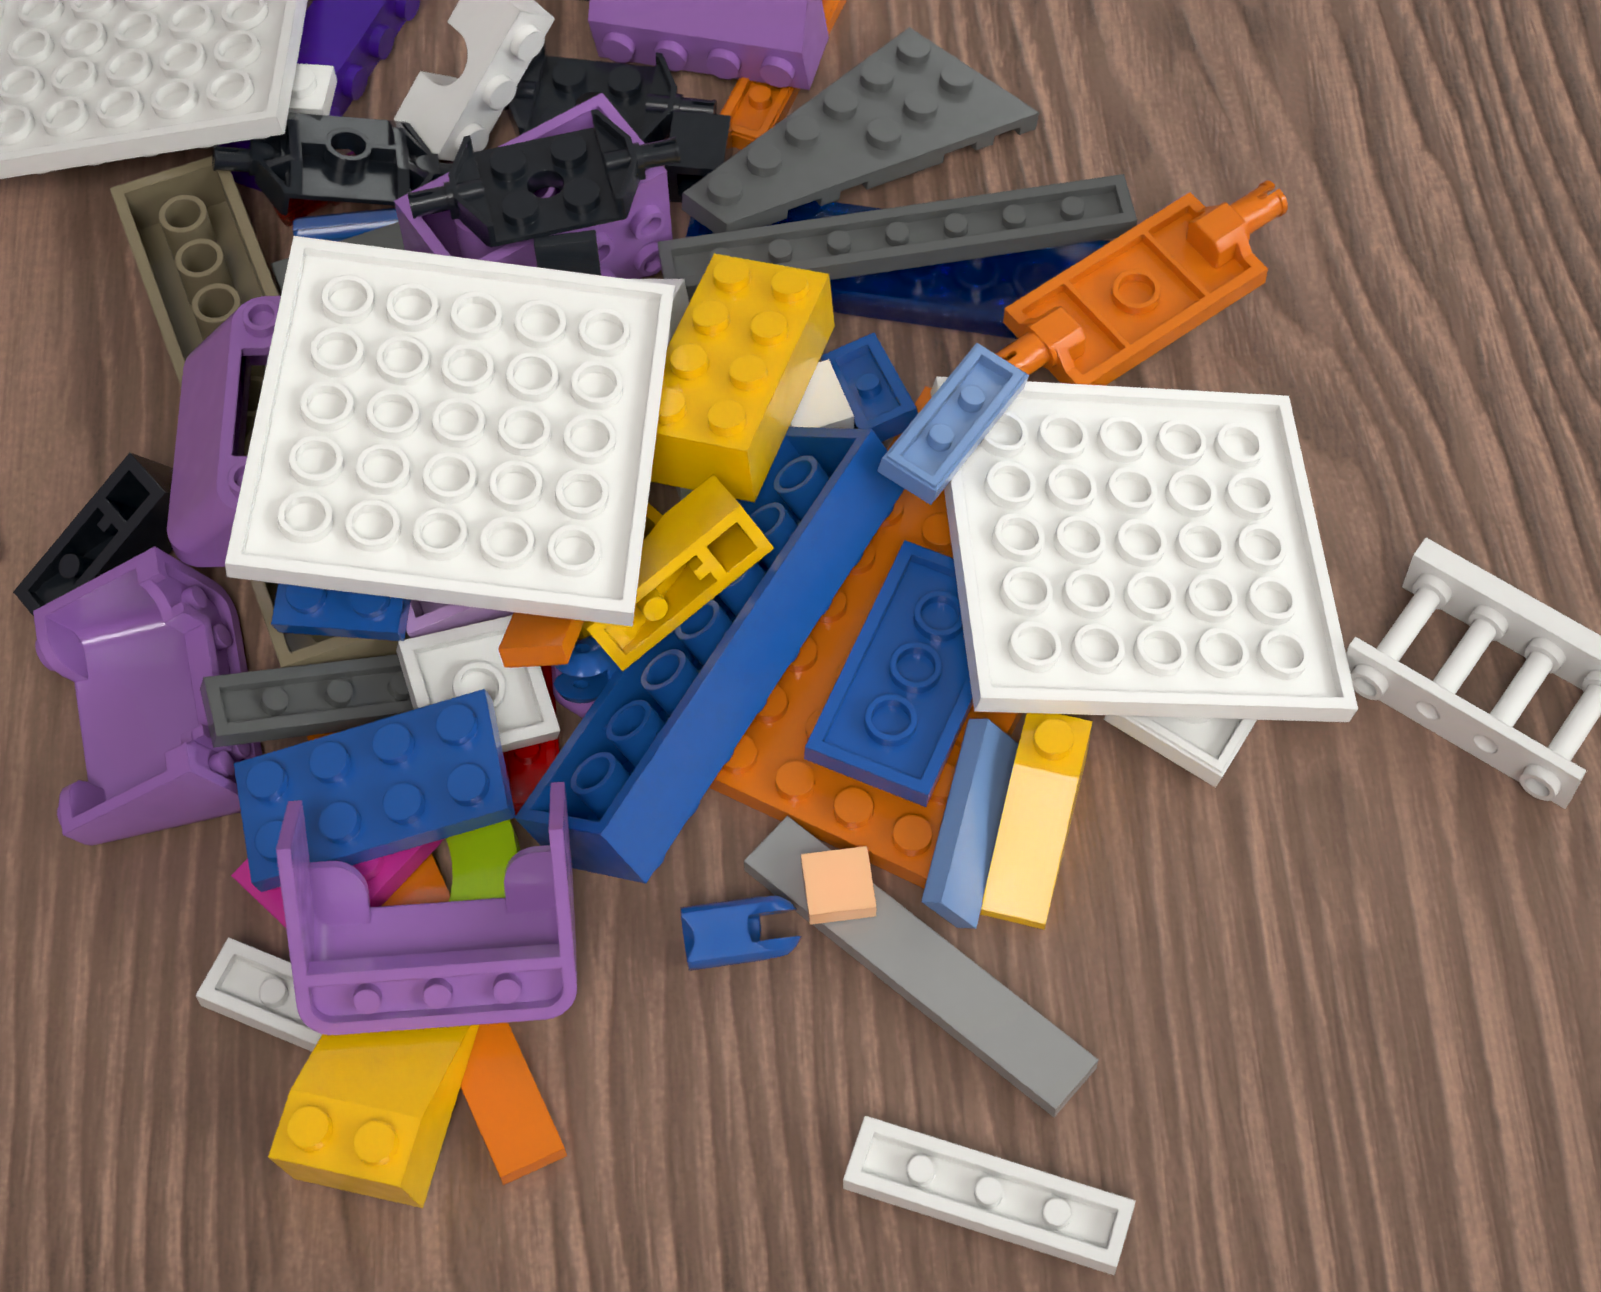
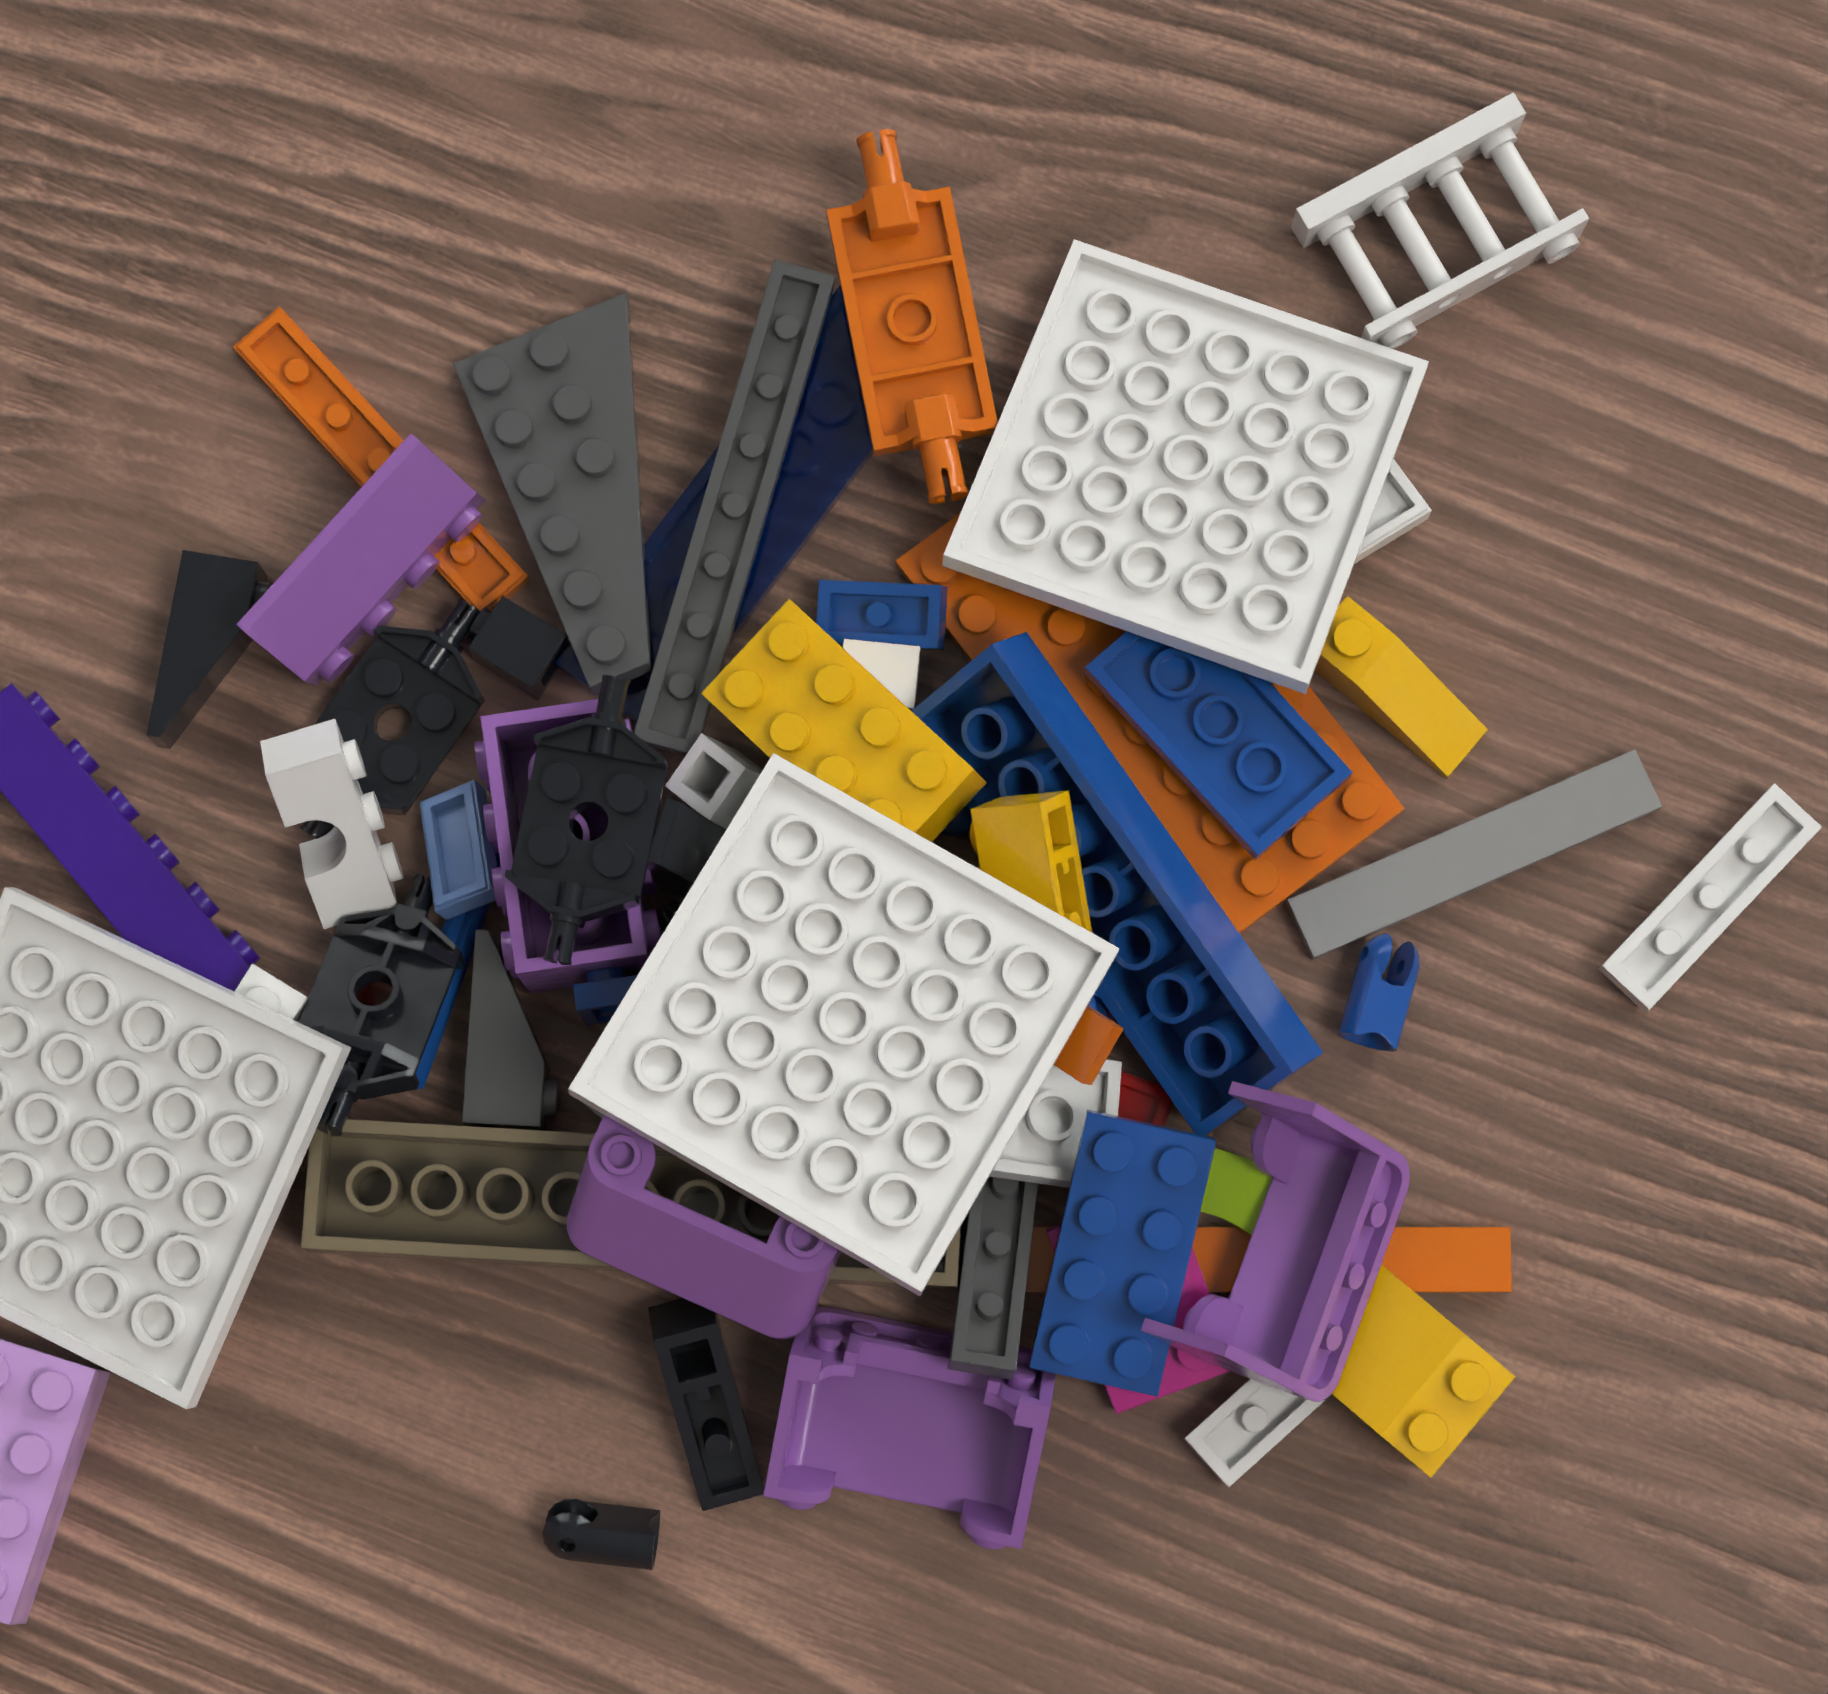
camera: 65 degrees left, 20 degrees up
light nougat tile [801,846,877,925] -> none
medium blue tile [877,343,1029,505] -> none
medium blue tile [922,719,1018,929] -> none

